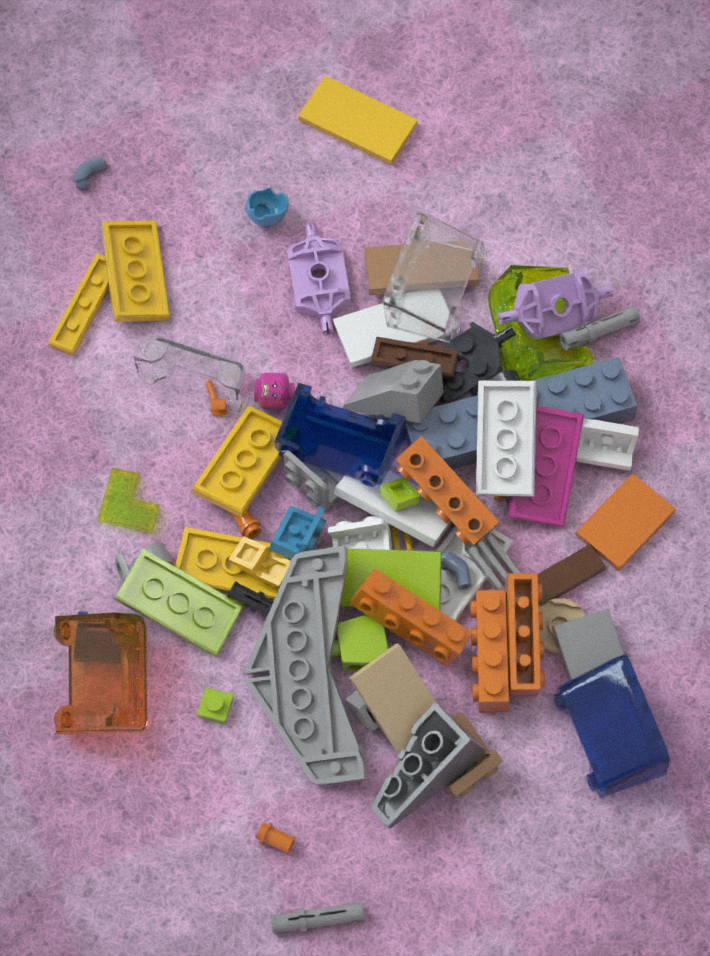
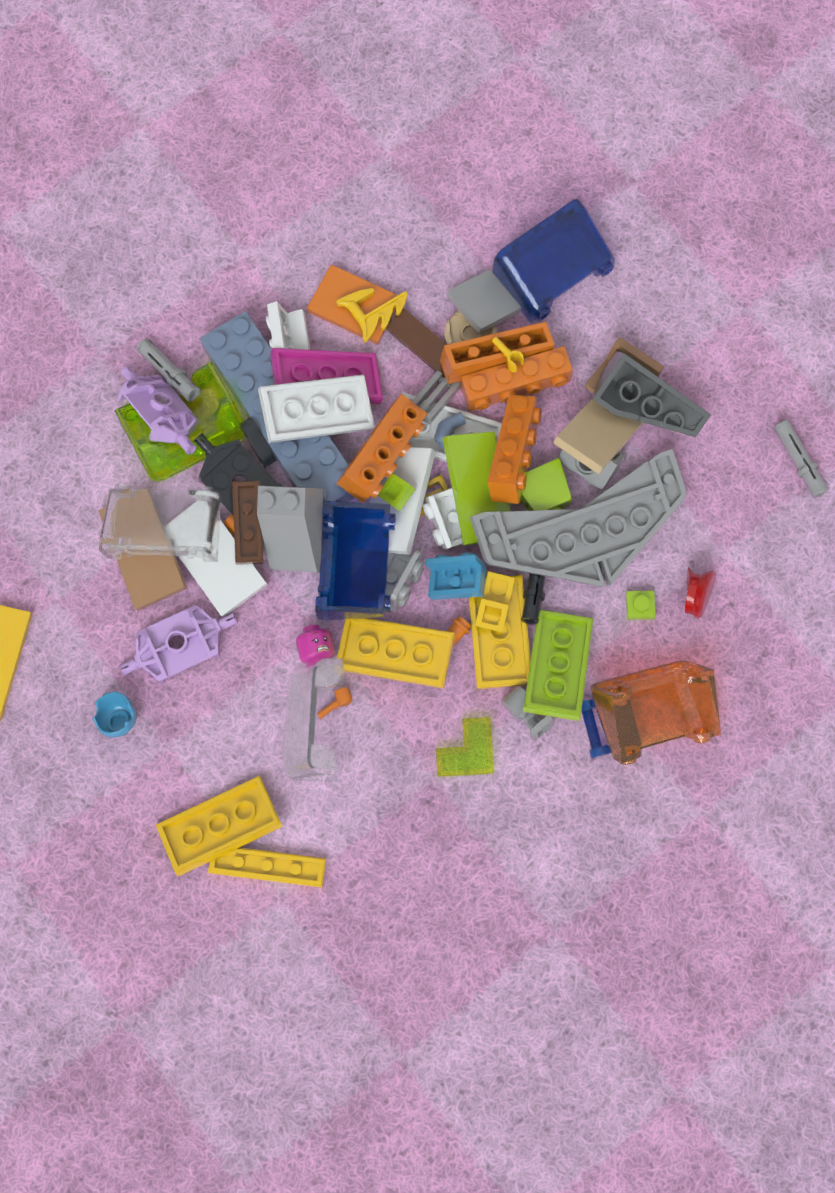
camera: 110 degrees left, 10 degrees up
sand blue arm [73,157,106,190] -> none
orange pin [255,822,296,854] -> none
none -> yellow piece [336,288,407,343]
none -> yellow hand [492,336,524,372]
none -> red piece [685,567,716,619]

